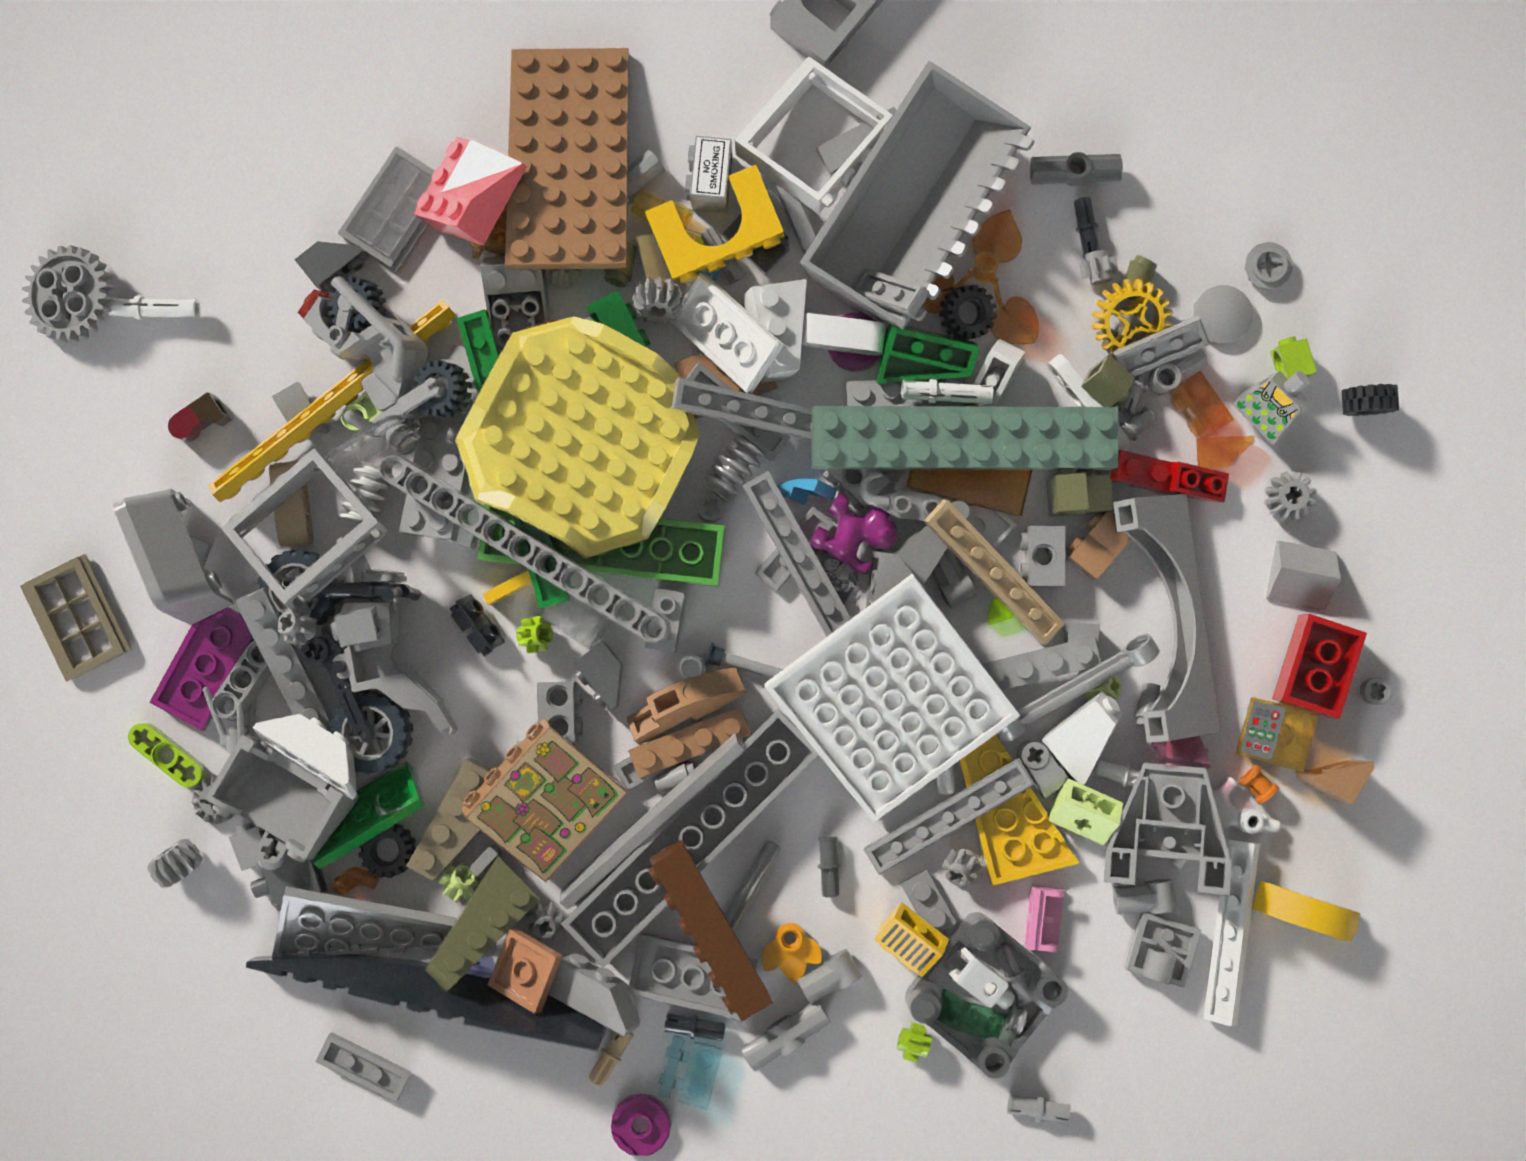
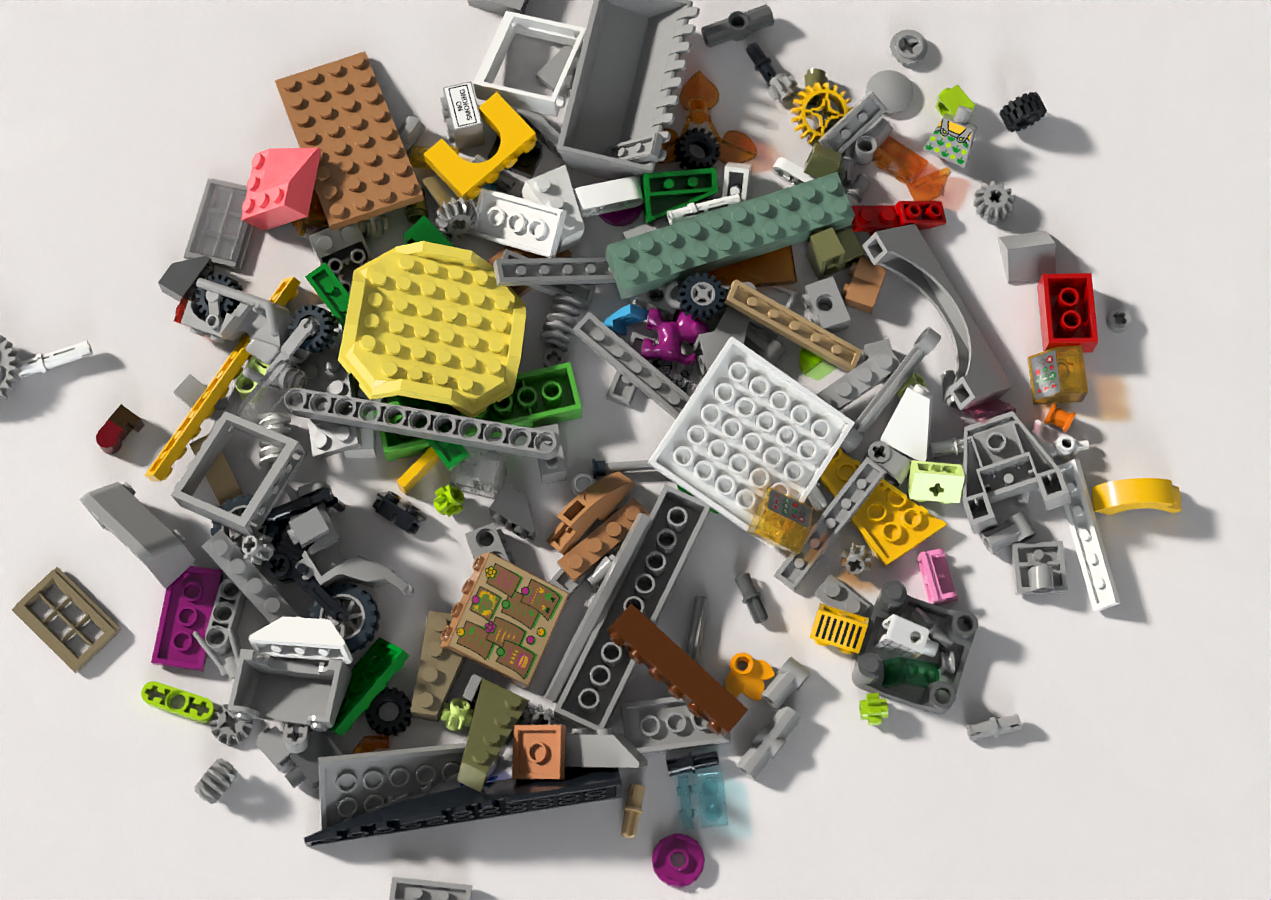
camera: 25 degrees left, 15 degrees down
medium nougat slope [1295,759,1375,805] -> none
none -> black wheel [678,272,725,321]
none -> clear yellow slope [747,486,813,554]

